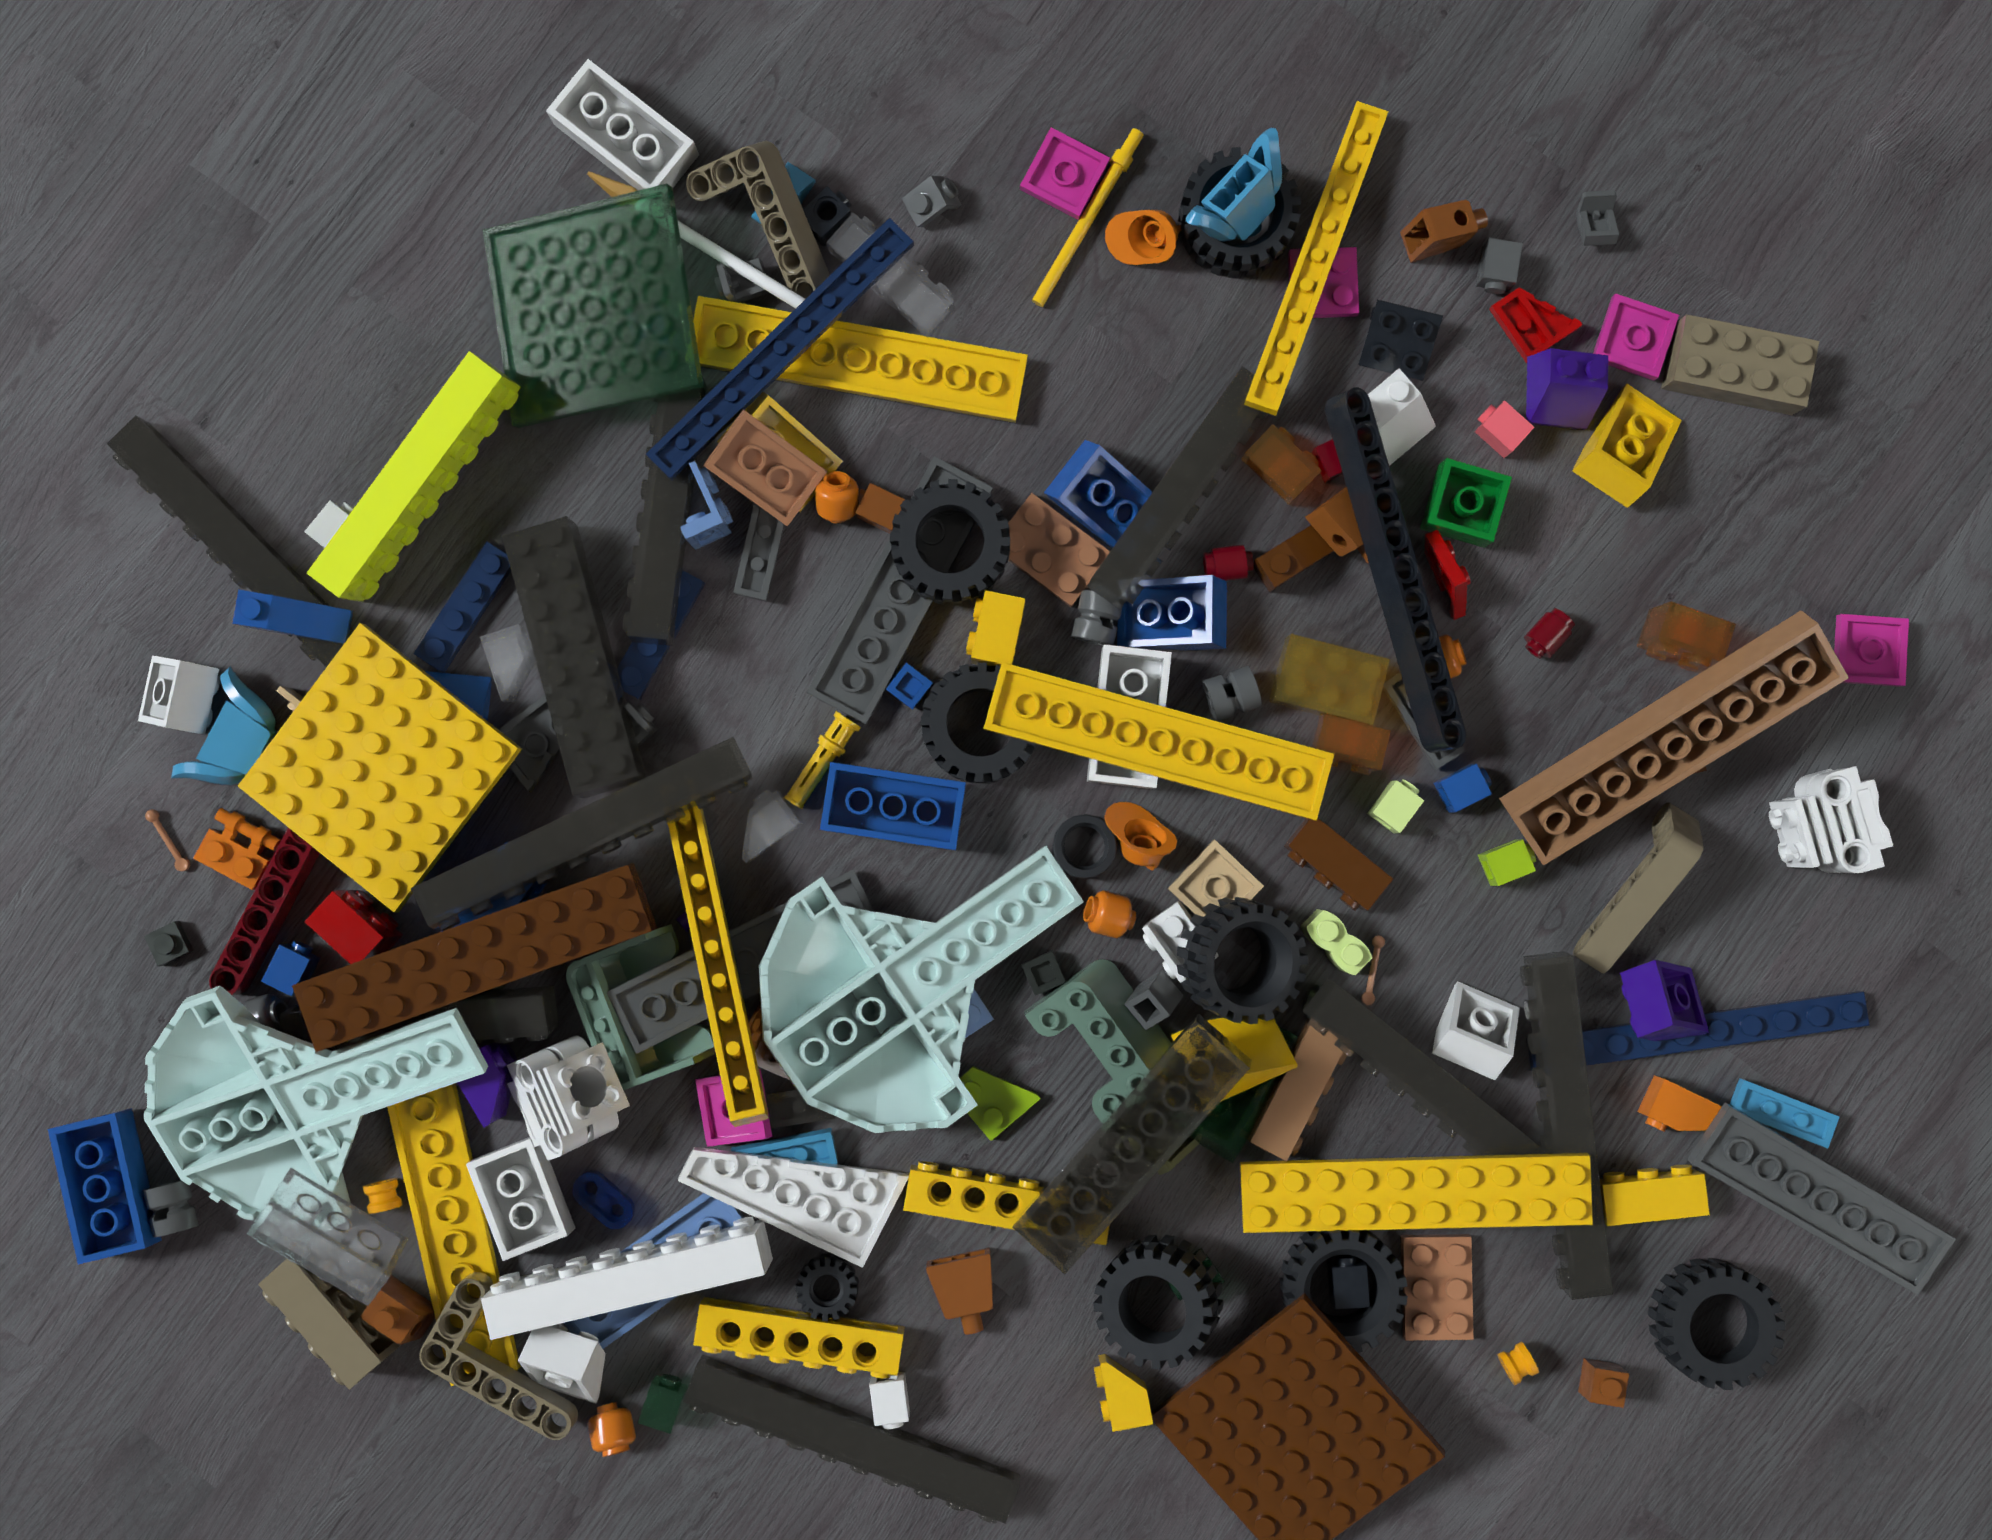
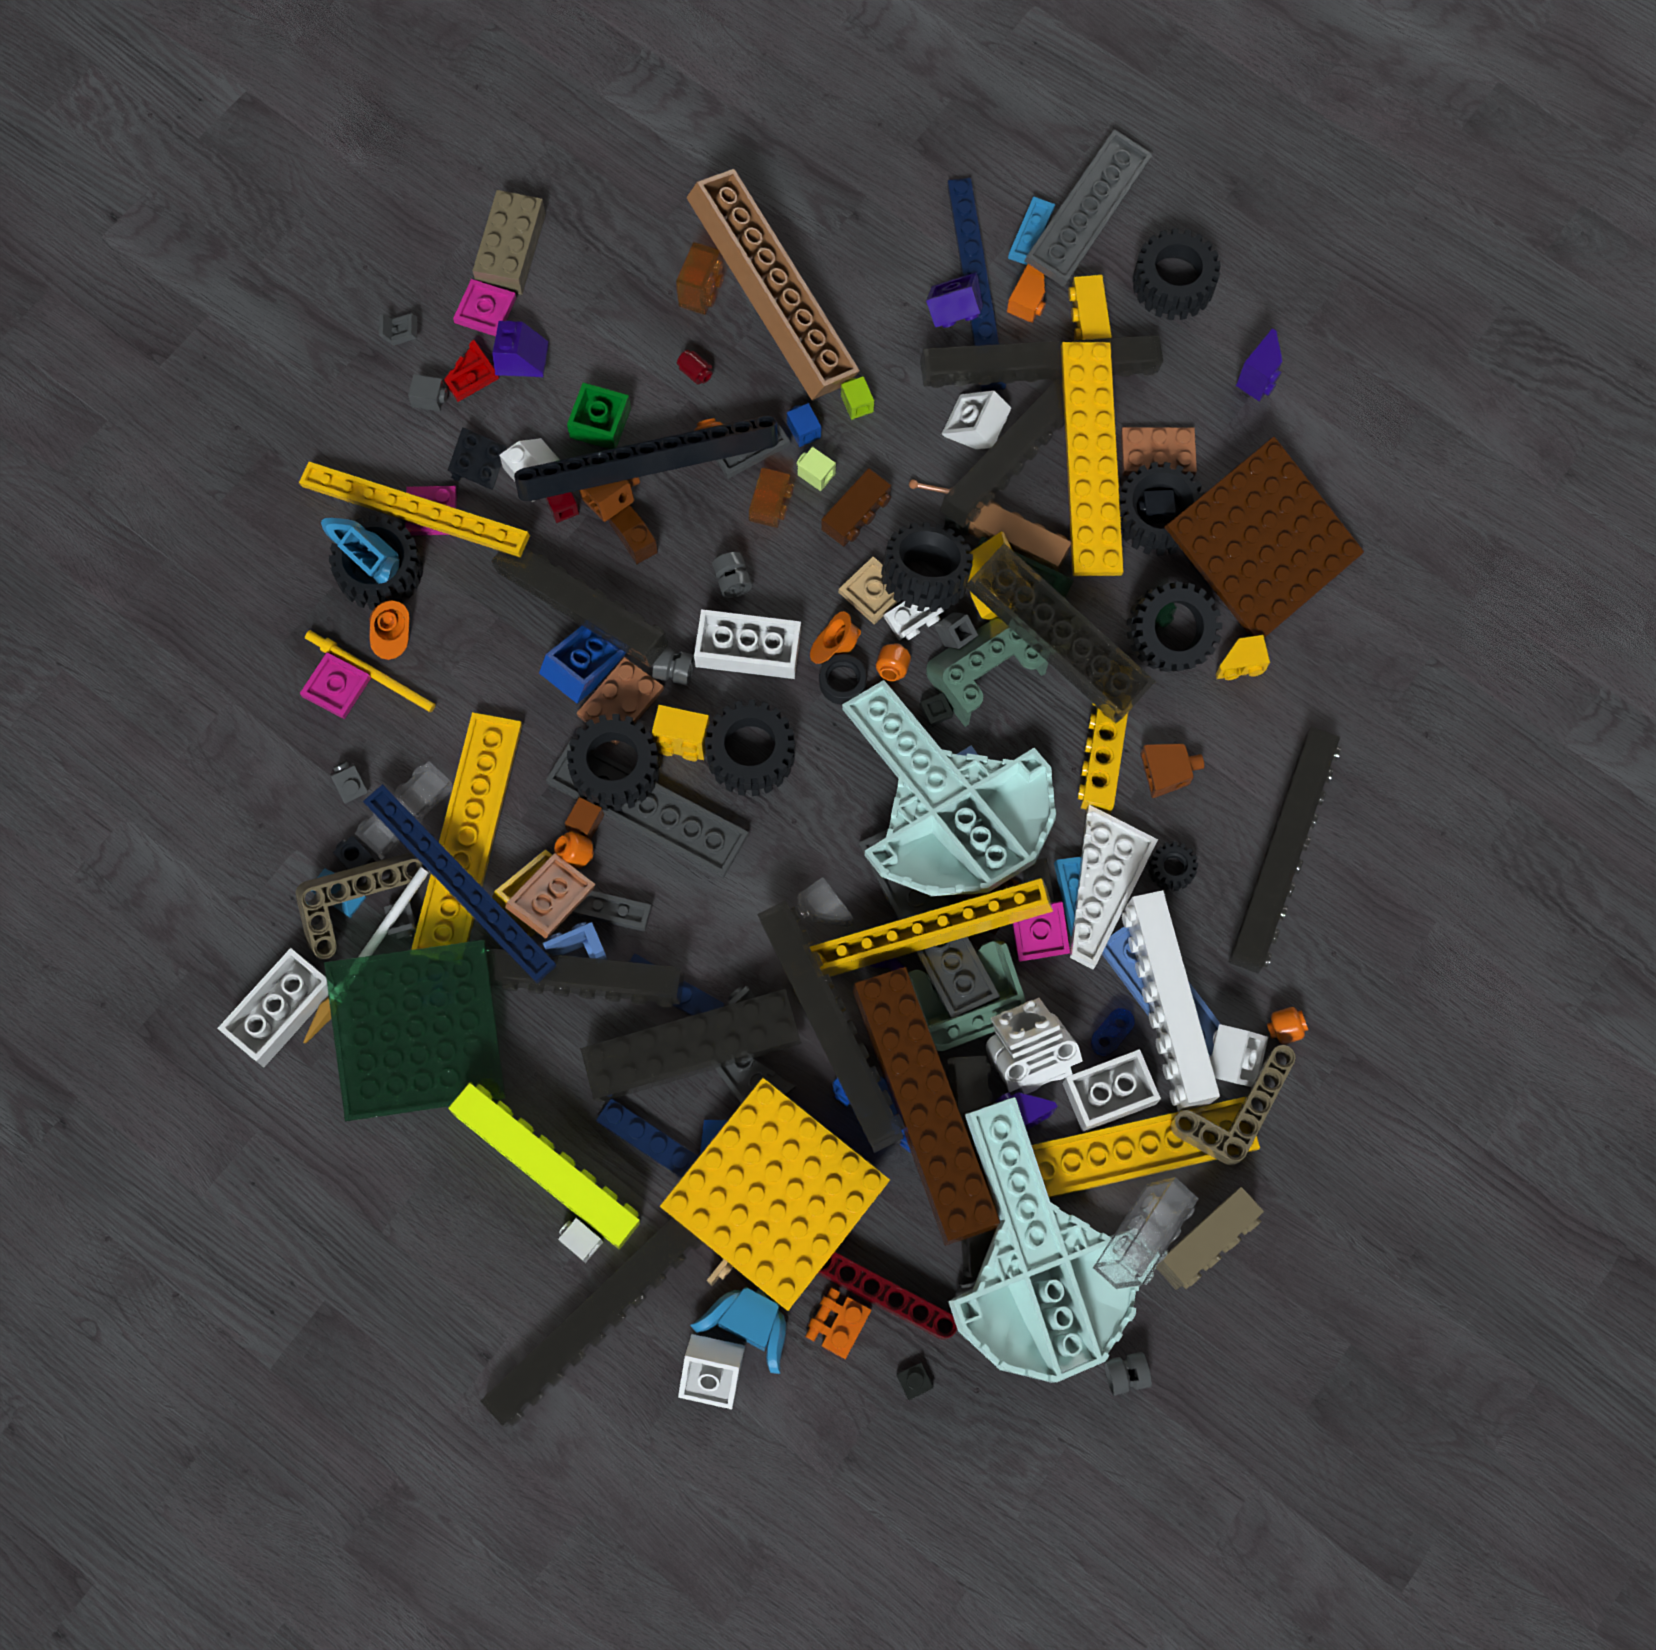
camera: 90 degrees left, 15 degrees down
blue brick [48,1108,162,1264] -> none
nougat hinge [145,809,190,871] -> none
blue slope [232,589,353,644] -> none
blue brick [261,941,320,996] -> none
red brick [304,889,403,964] -> none
dark orange torso [360,1273,435,1345] -> none
light orange wheel [363,1178,403,1214] -> none
clear slope [480,624,538,703] -> none
clear green brick [638,1374,689,1434] -> none
yellow brick [693,1297,905,1379] -> none
yellow pin [784,711,861,809] -> none
blue brick [820,762,966,850] -> none
white brick [869,1372,910,1429] -> none
blue plate [886,663,933,710] -> none
lime wing [959,1066,1041,1141] -> none
yellow plate [983,662,1334,821] -> none
blue slope [1117,575,1227,650] -> none
dark red brick [1203,545,1253,581] -> none
clear orange brick [1241,424,1322,505] -> none
clear yellow brick [1269,634,1390,727] -> none
yellowish green brick [1301,909,1372,975] -> none
dark orange torso [1400,200,1488,263] -> none
red wing [1425,530,1470,620] -> none
coral brick [1475,400,1535,458] -> none
light orange wheel [1497,1341,1539,1386] -> none
yellow slope [1572,383,1682,508] -> none
dark tan beam [1573,802,1704,974] -> none
dark orange brick [1578,1358,1629,1408] -> none
white piece [1769,766,1893,873] -> none
dark pink plate [1834,614,1909,687] -> none
none -> dark purple slope [1236,328,1283,402]

